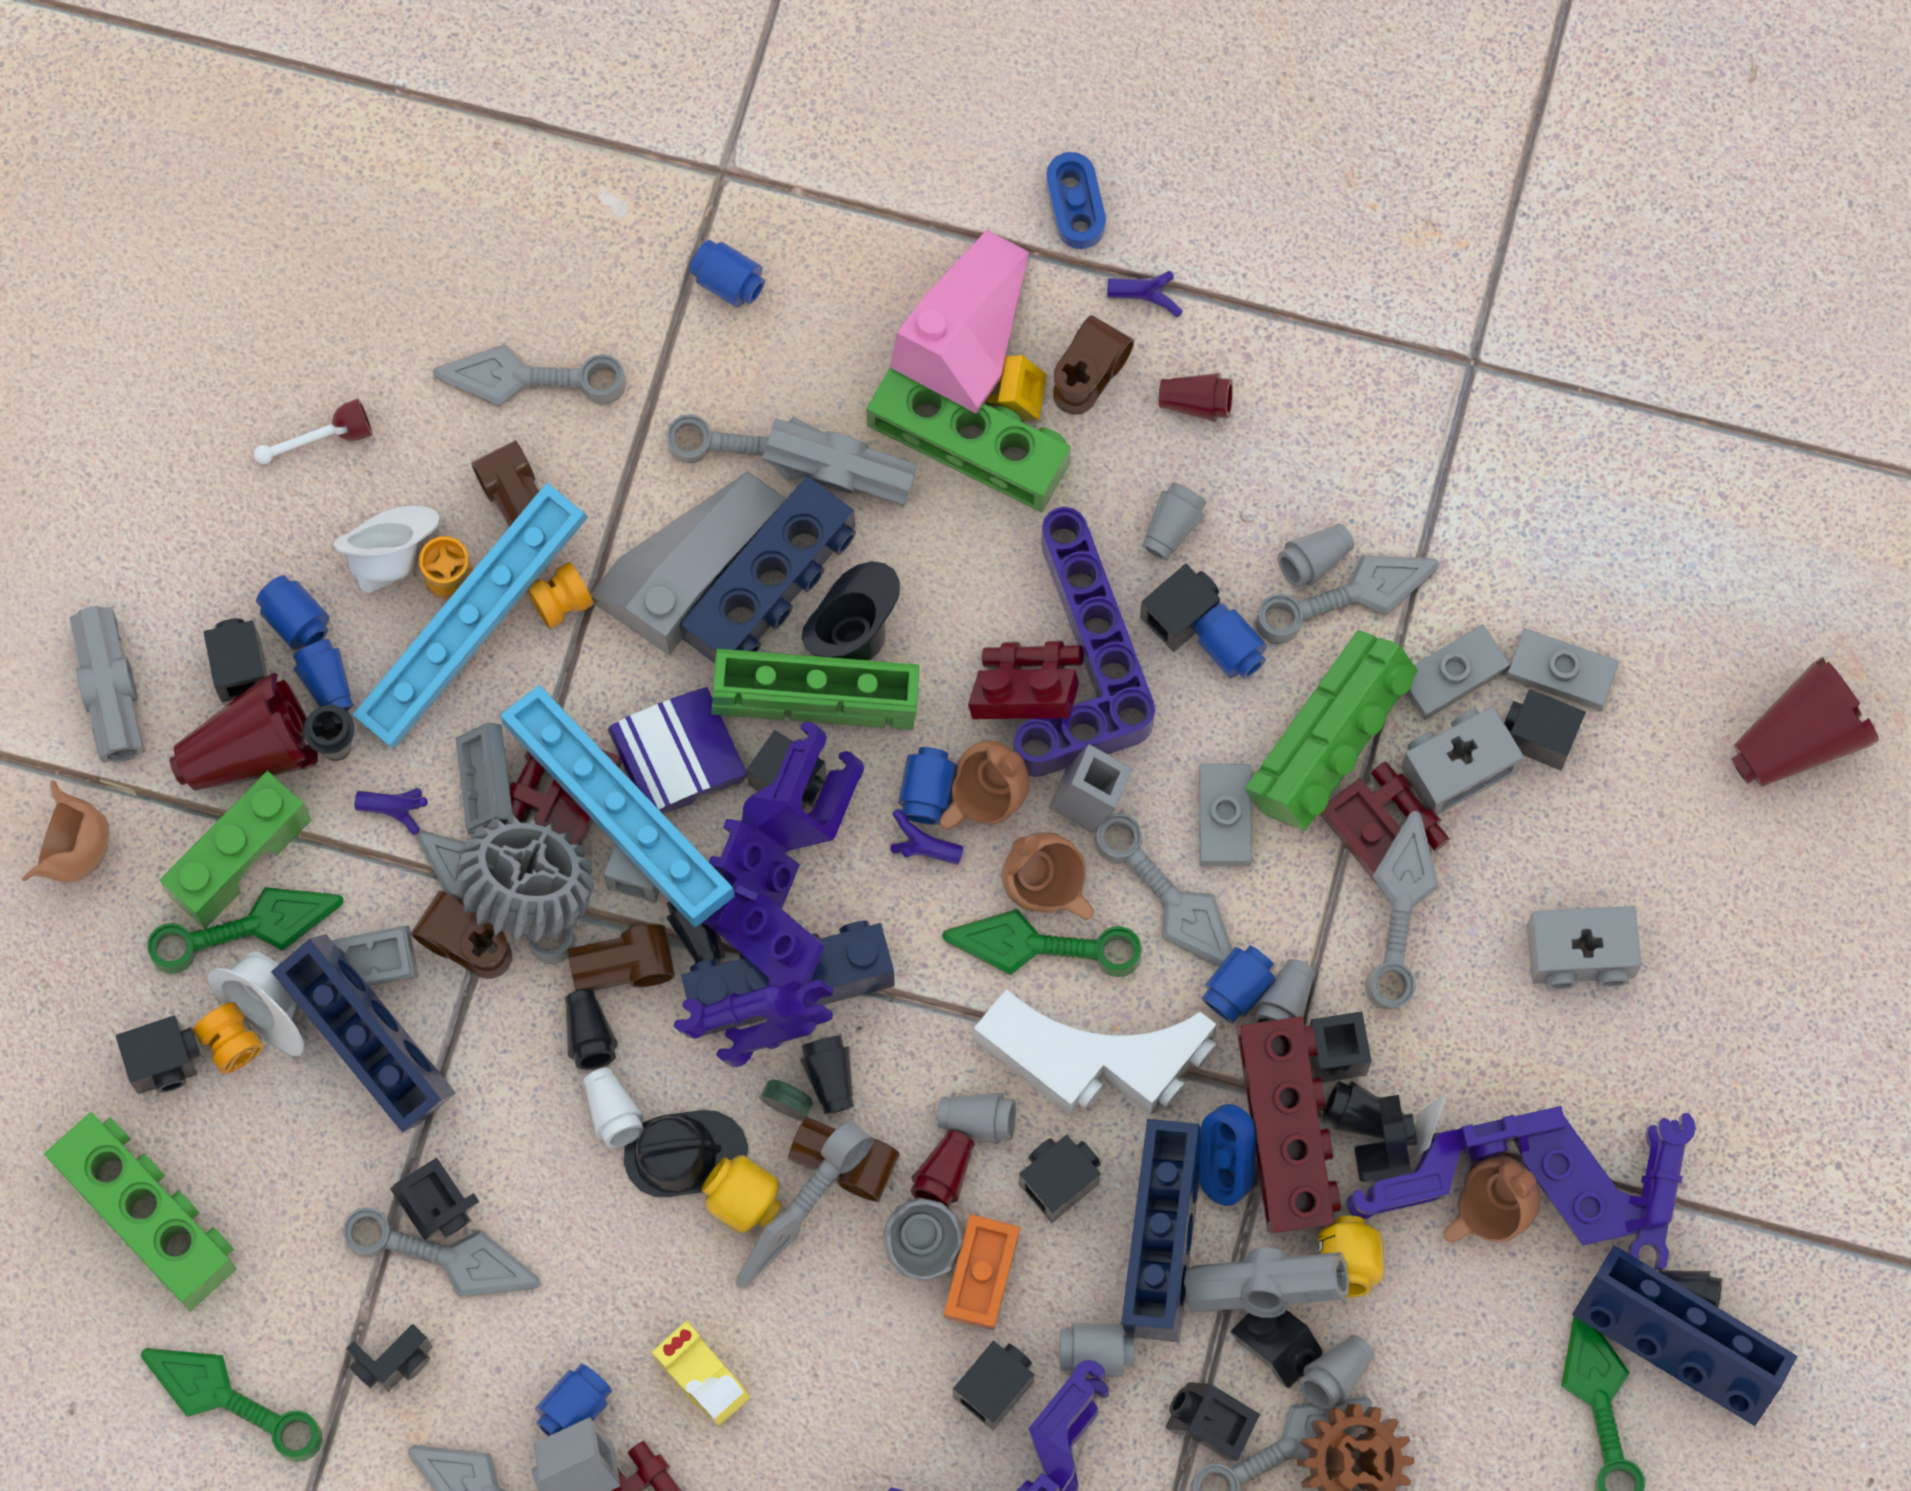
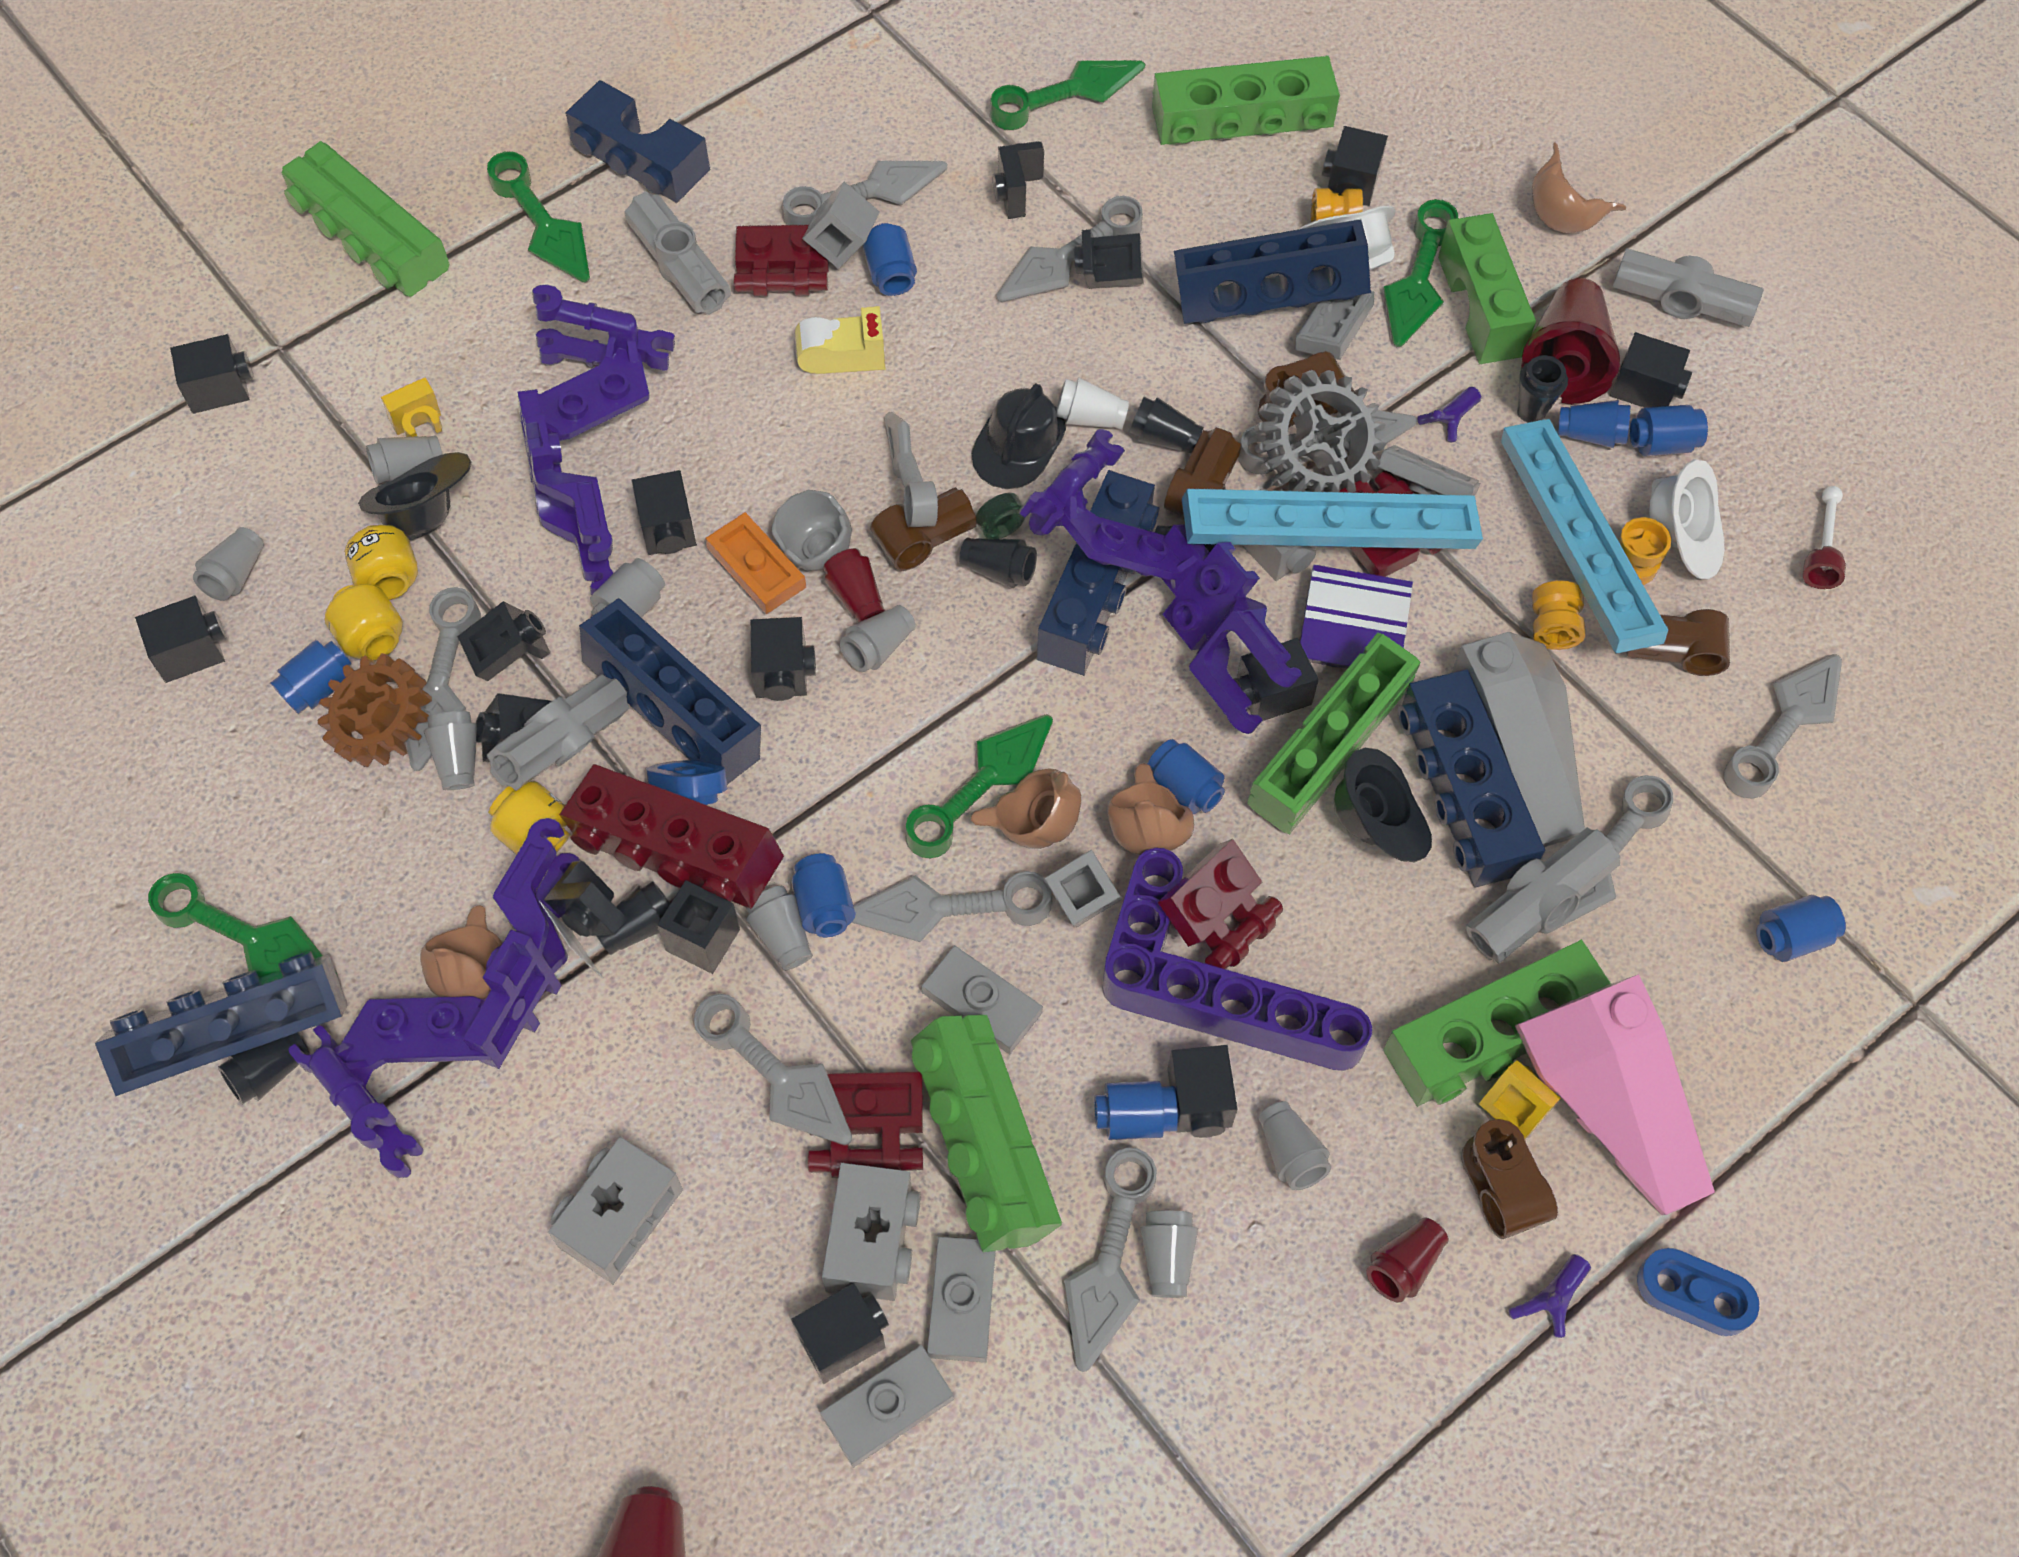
camera: 125 degrees right, 10 degrees down
yellow head [701,1155,782,1233] -> none
dark purple bar [890,809,963,865] -> none
white arch [974,989,1217,1116] -> none

